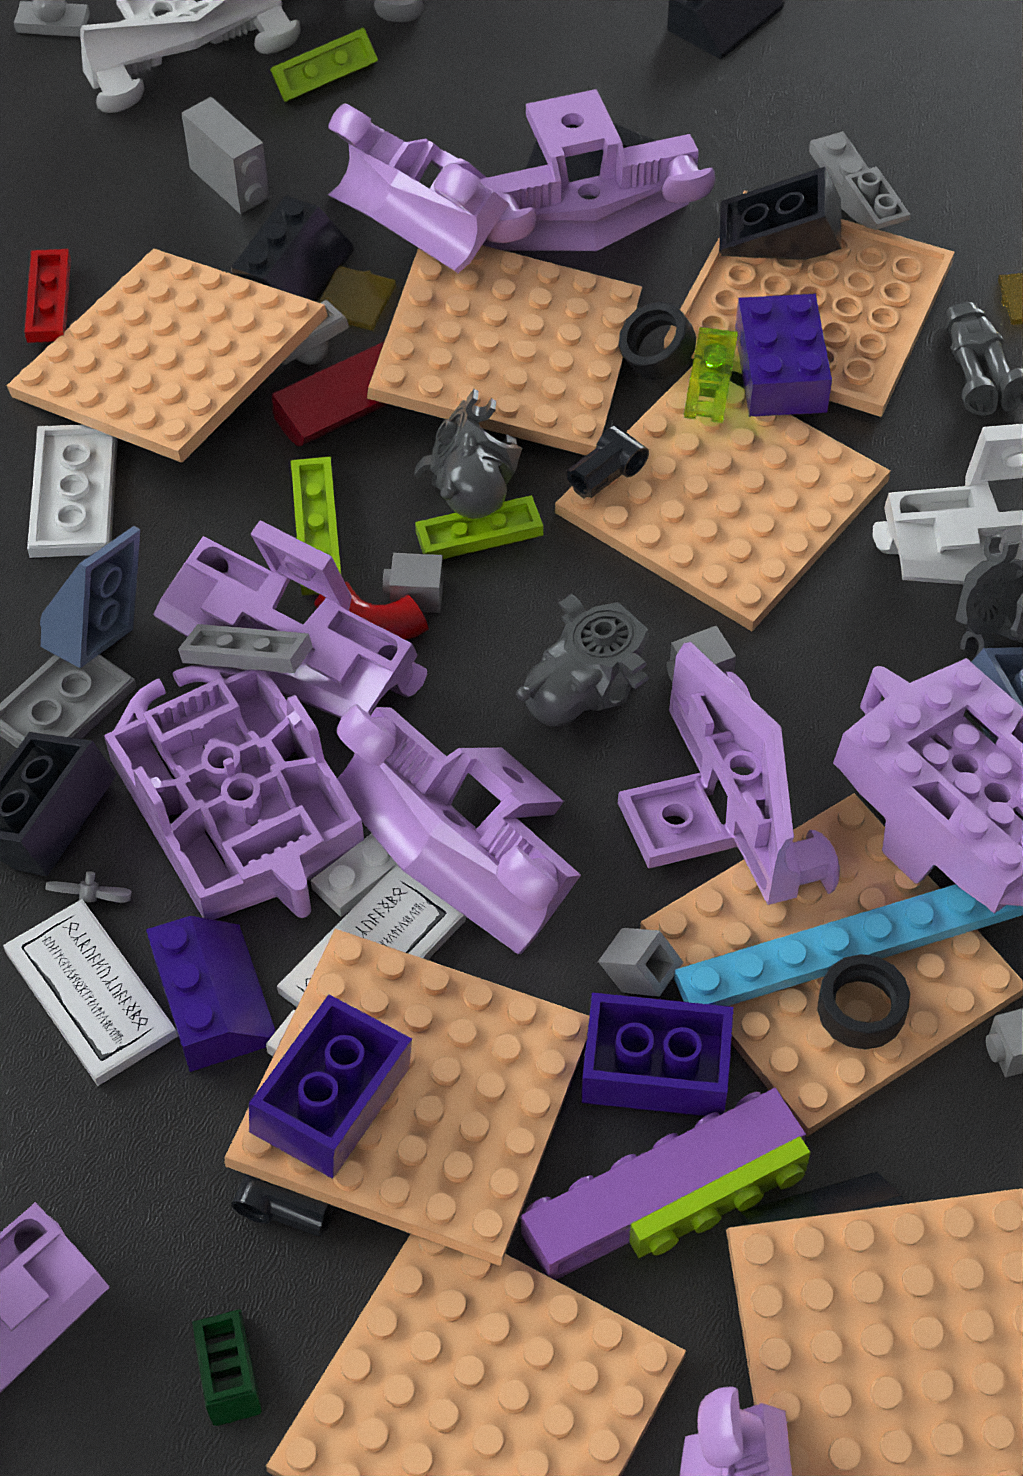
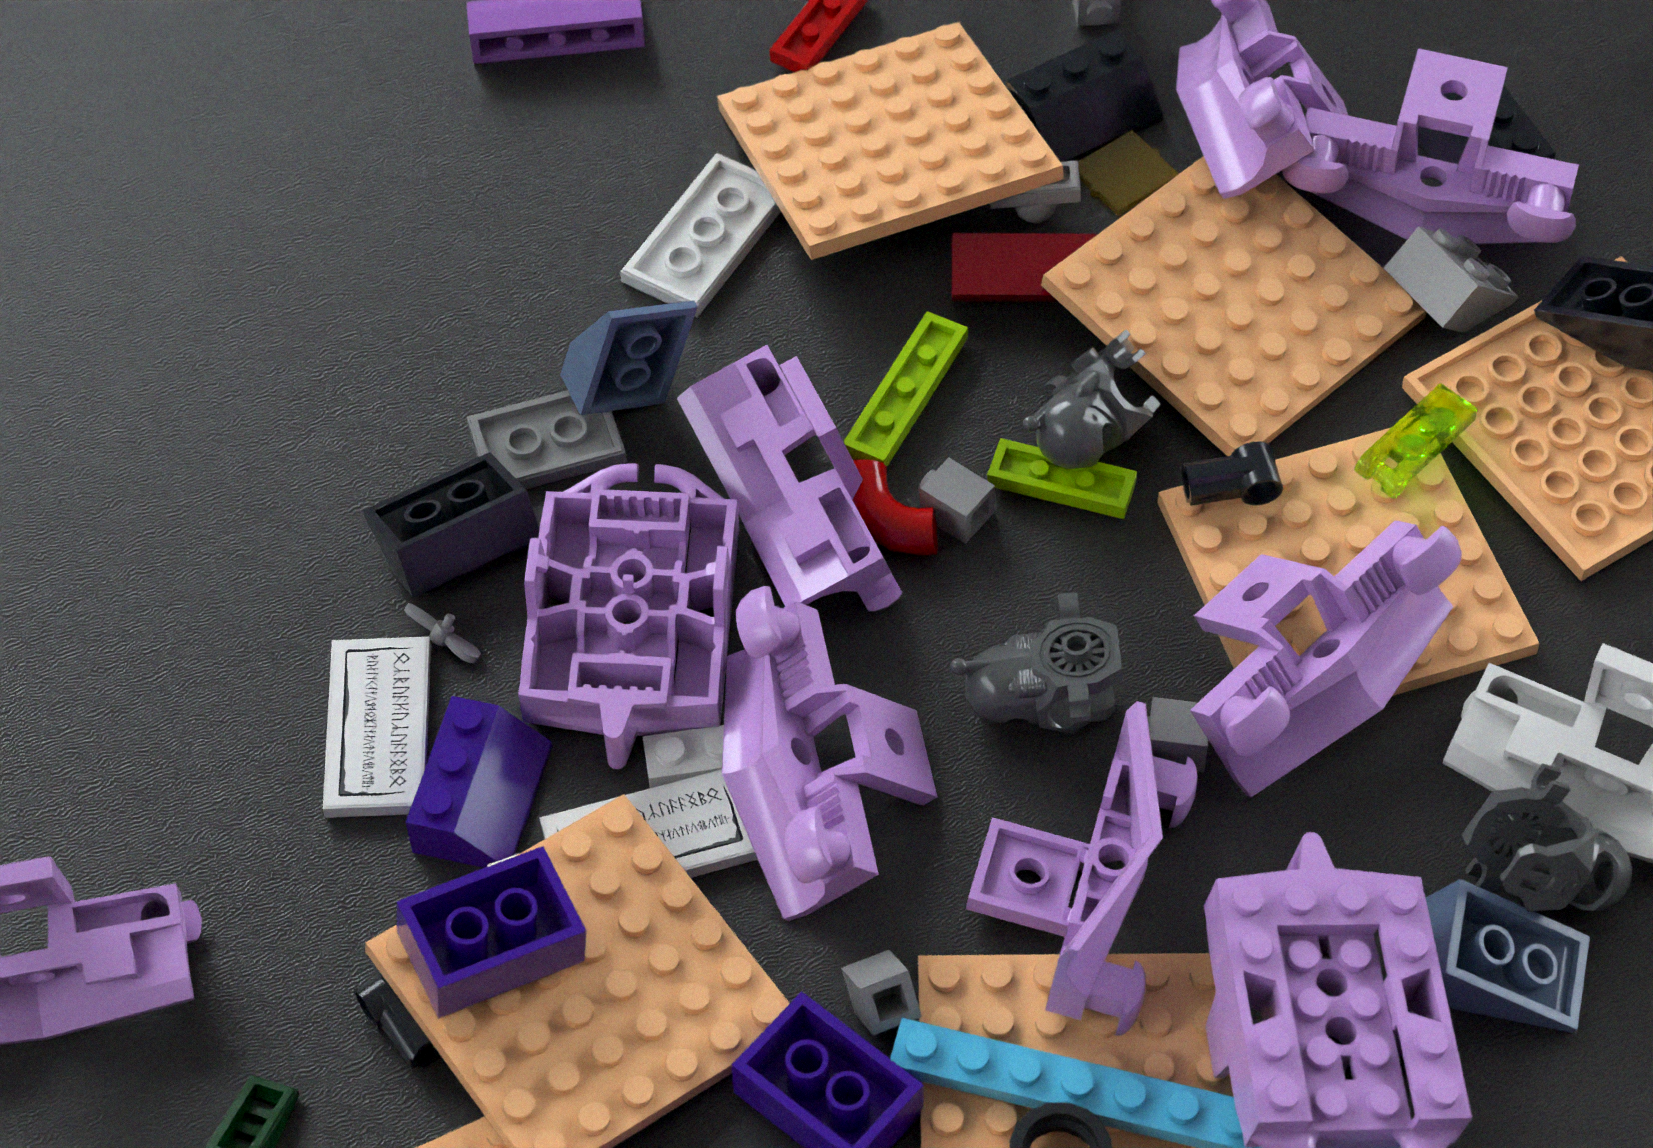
camera: 35 degrees right, 0 degrees up
light grey plate [178,624,313,673] -> none
black tyre [619,301,696,380] -> none
dark purple brick [735,294,832,417] -> none
none -> lavender piece [1190,520,1462,797]
none -> light grey slope [1384,226,1519,333]

